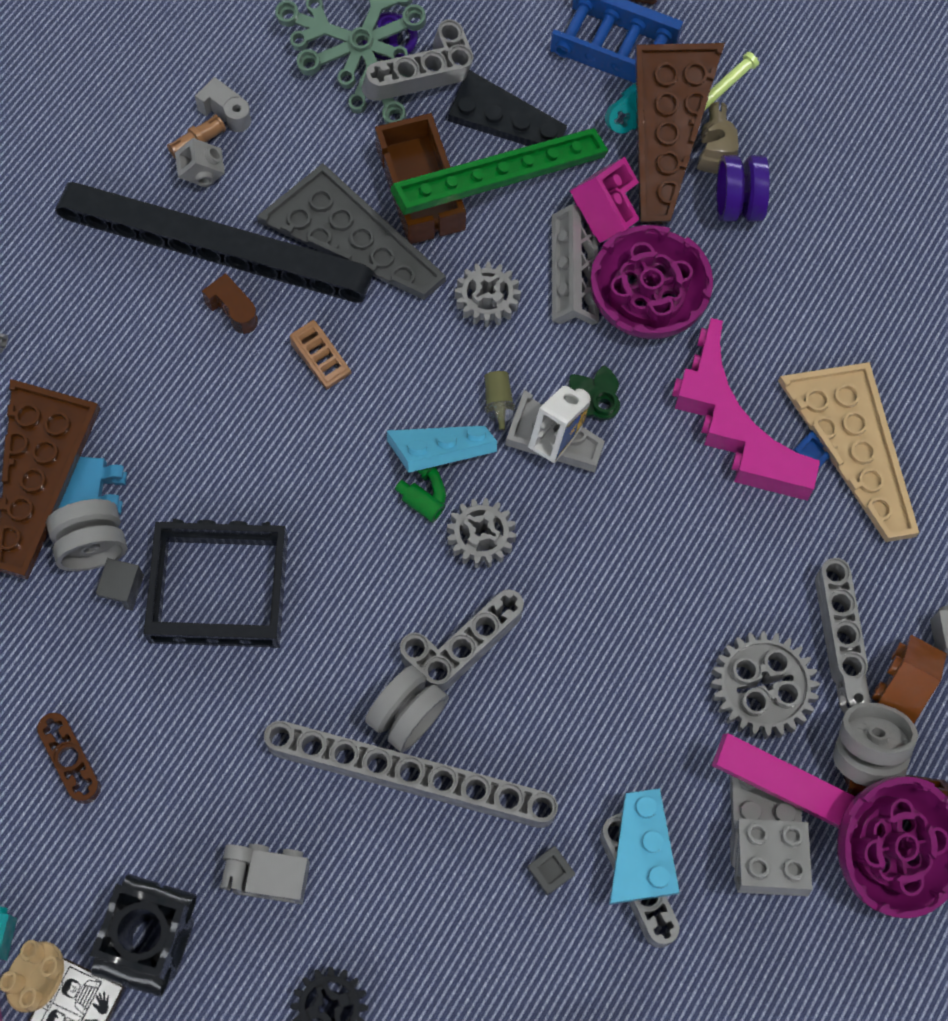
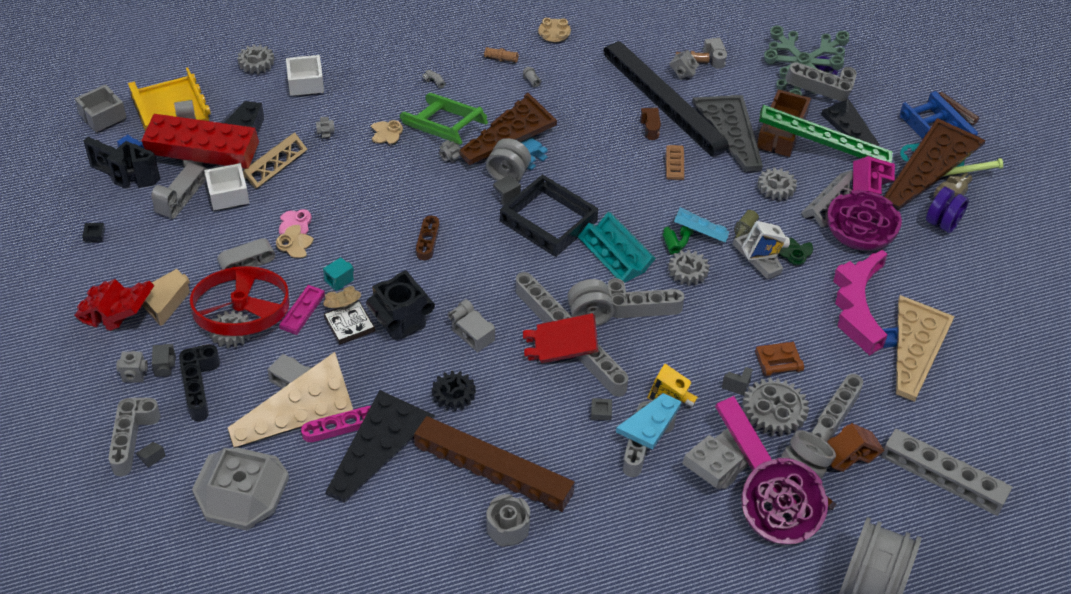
camera: 40 degrees right, 20 degrees down
none -> red tile [523,313,599,363]
none -> teal slope [578,212,656,283]
none -> yellow torso [647,364,698,407]
none -> dark grey panel [722,367,753,396]
none -> dark orange plate [755,341,804,376]

